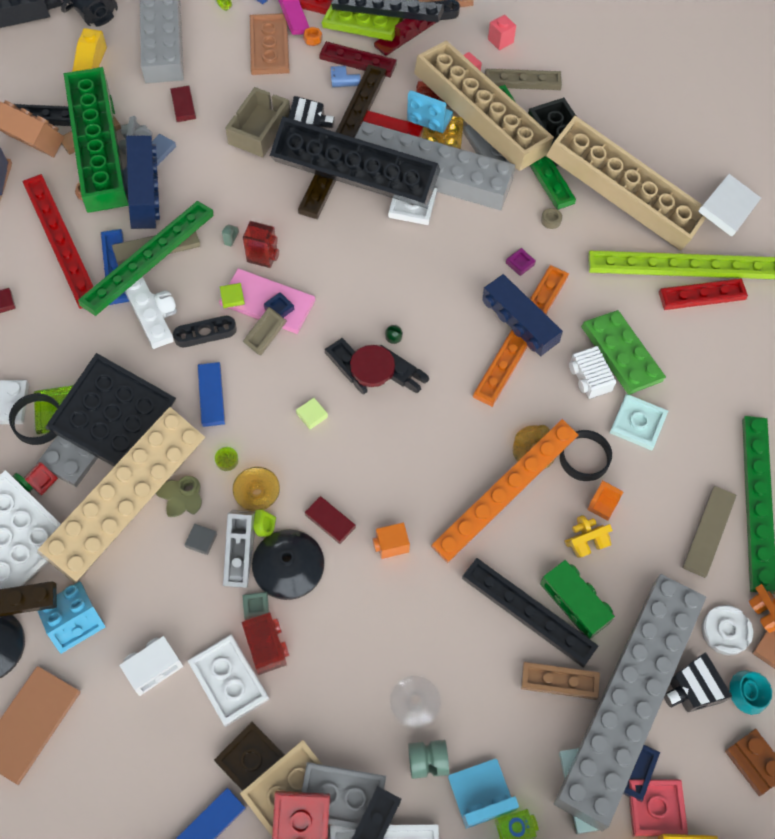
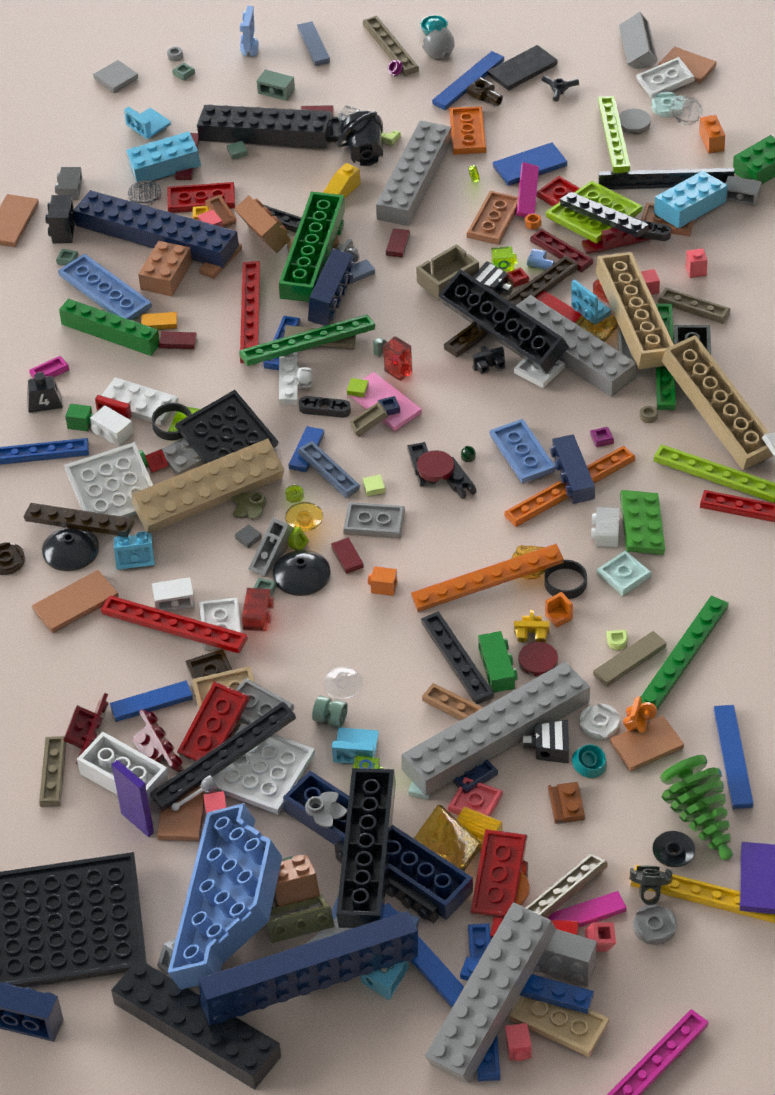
camera: 30 degrees right, 15 degrees down
none -> red plate [101,595,248,654]
none -> sand blue tile [298,441,361,498]
none -> light grey tile [343,502,405,538]
none -> black hips [472,346,505,374]
none -> medium blue plate [490,419,556,484]
none -> clear neon green brick [491,246,517,271]
none -> red tile [507,267,530,288]
none -> dark red tile [518,641,558,677]
none -> yellowish green tile [606,630,628,650]

